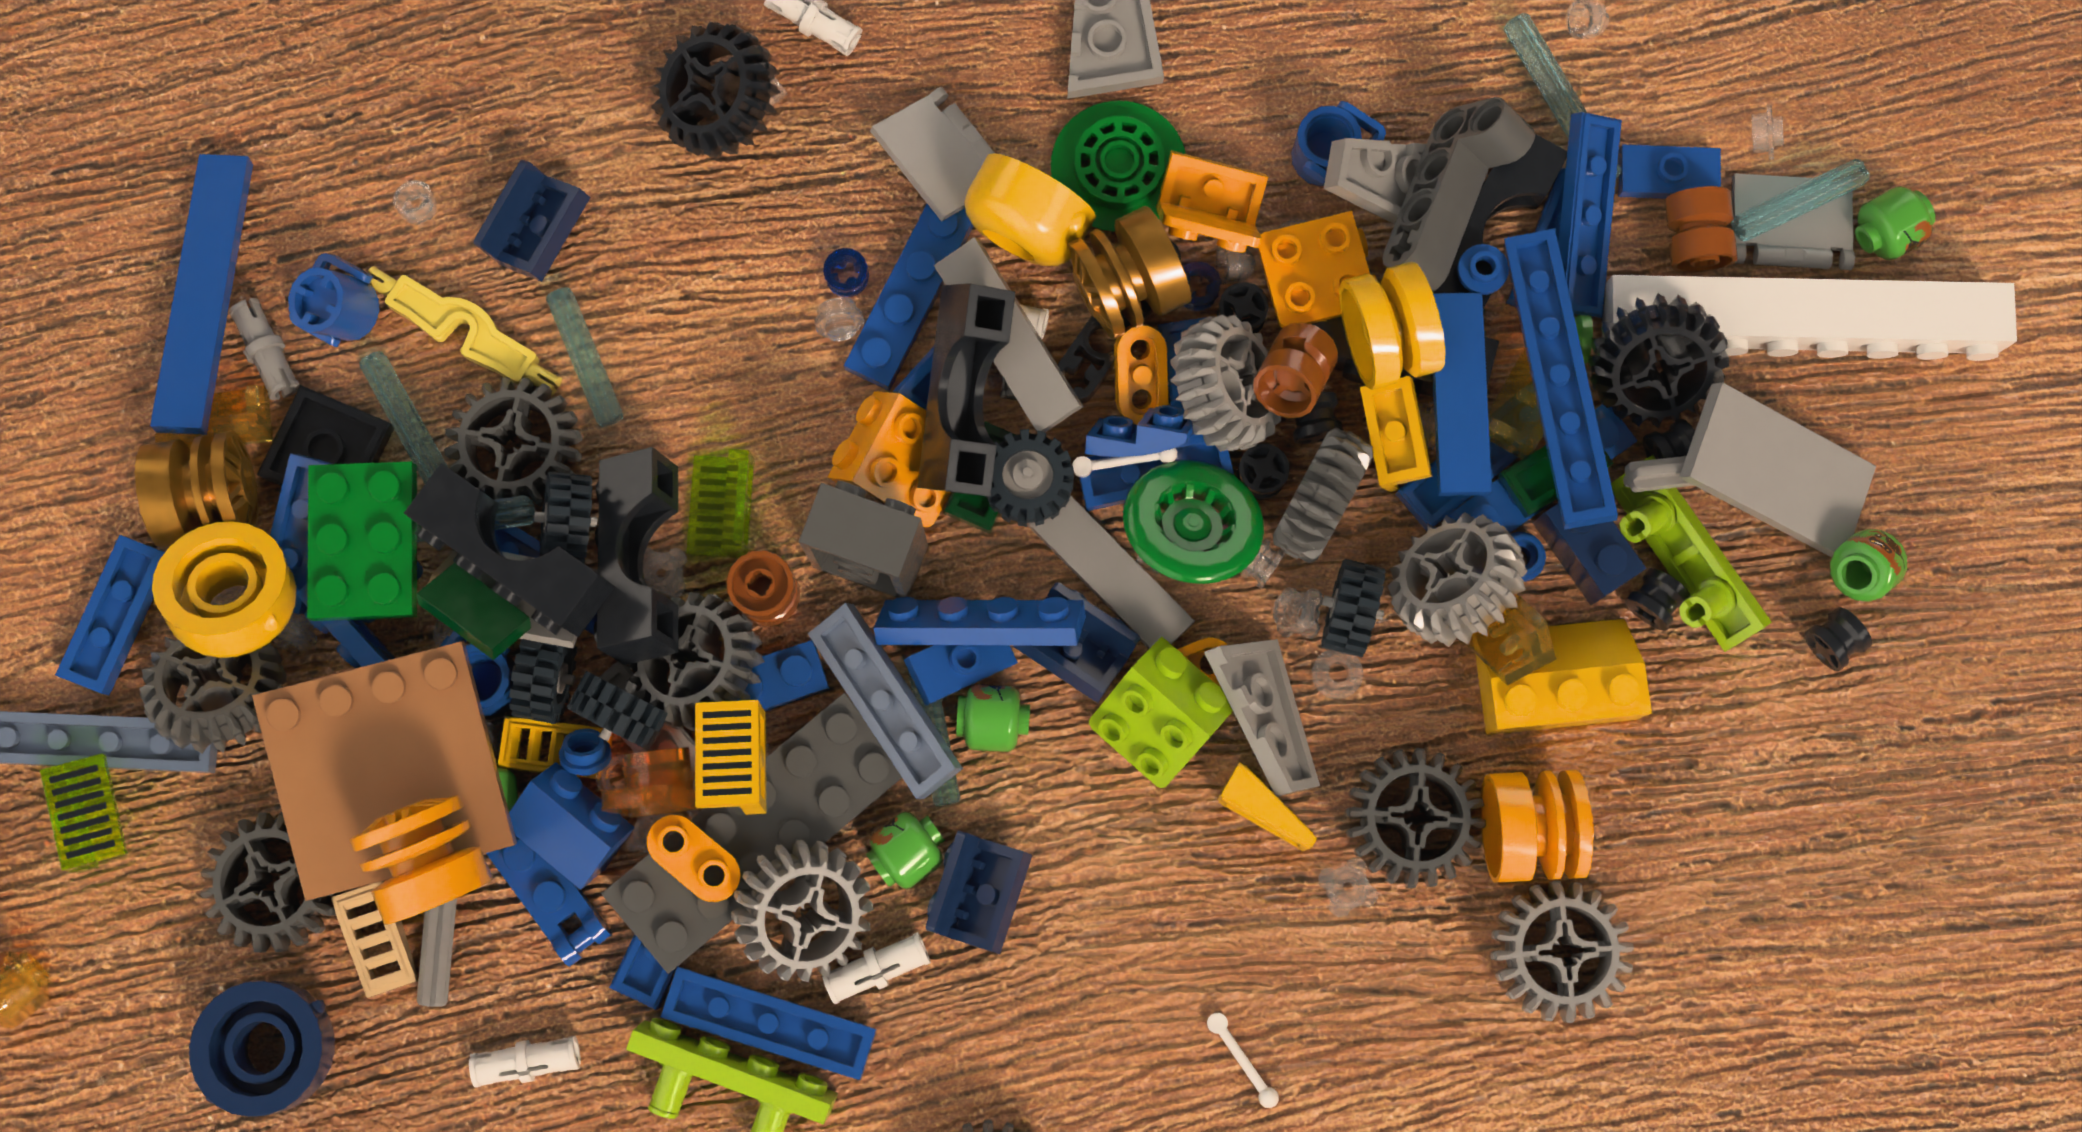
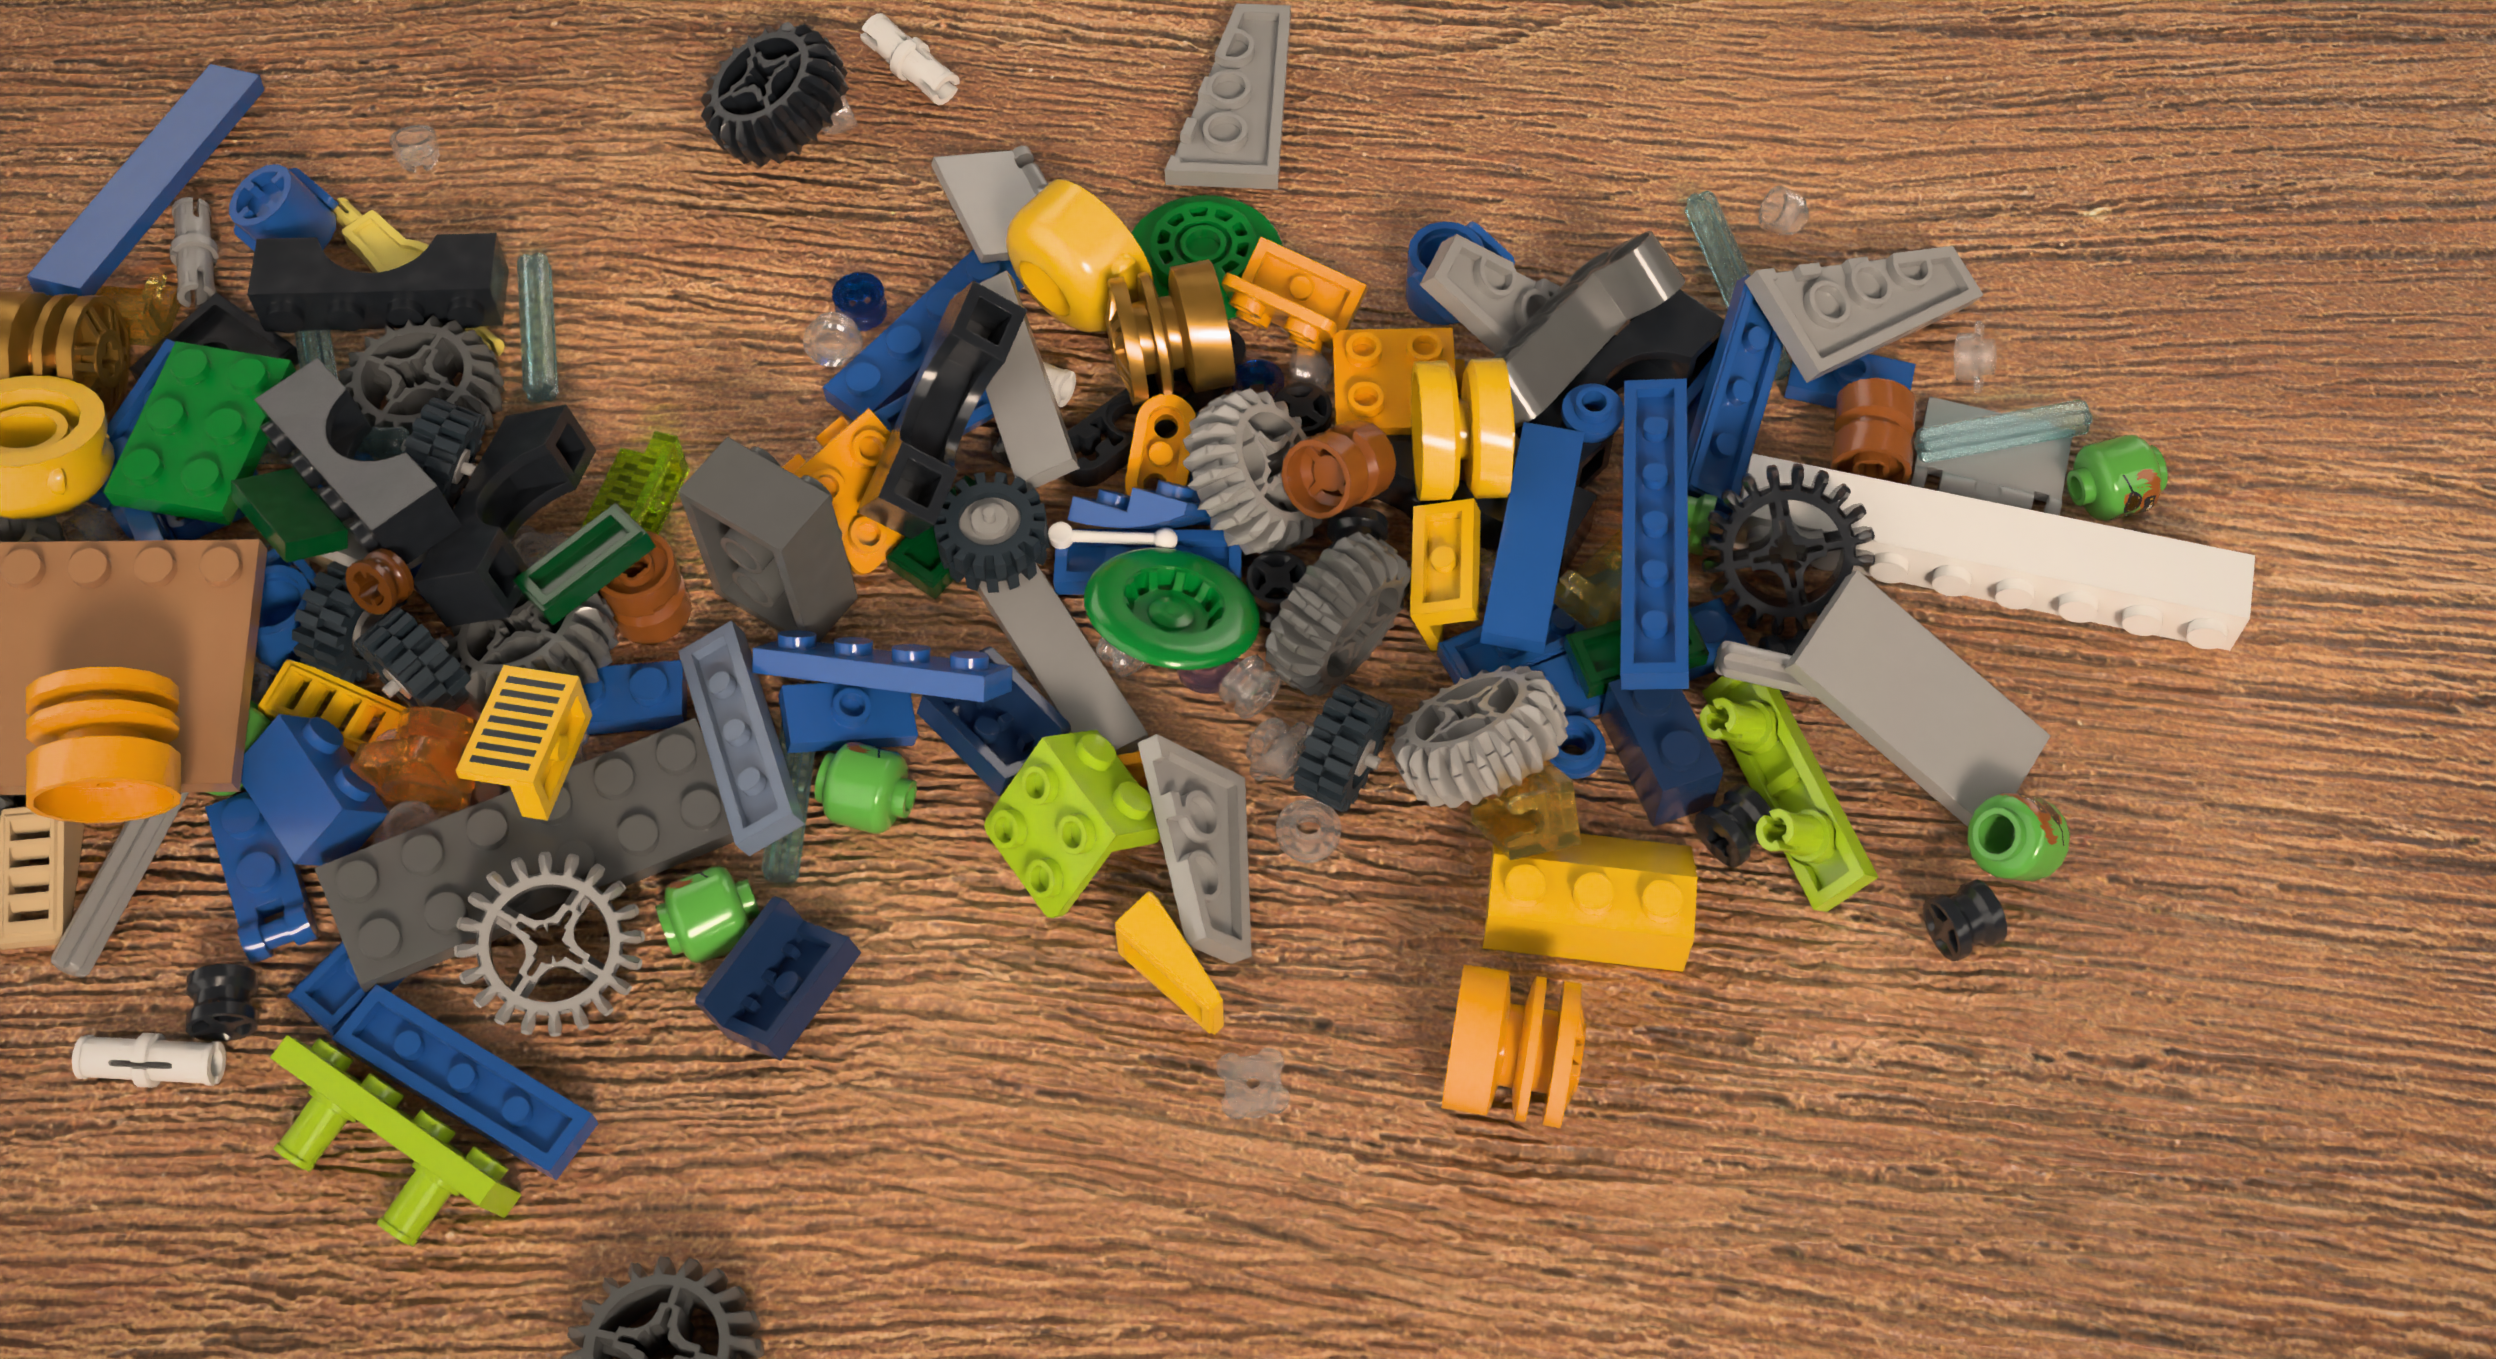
camera: 15 degrees right, 20 degrees down
dark blue bracket [474,160,591,282] -> none
blue plate [559,729,612,776] -> none
light orange plate [647,815,741,902] -> none
white pin [822,932,931,1004] -> none
white hinge [1207,1013,1279,1108] -> none
dark grey gear [1345,748,1486,889] -> none
light grey gear [1490,880,1634,1023] -> none
none -> black wheel [186,964,258,1042]
none -> black arch [247,233,509,333]
none -> reddish brown bush [345,548,414,615]
none -> dark green tile [513,503,656,625]
none -> light grey wing [1744,246,1983,383]

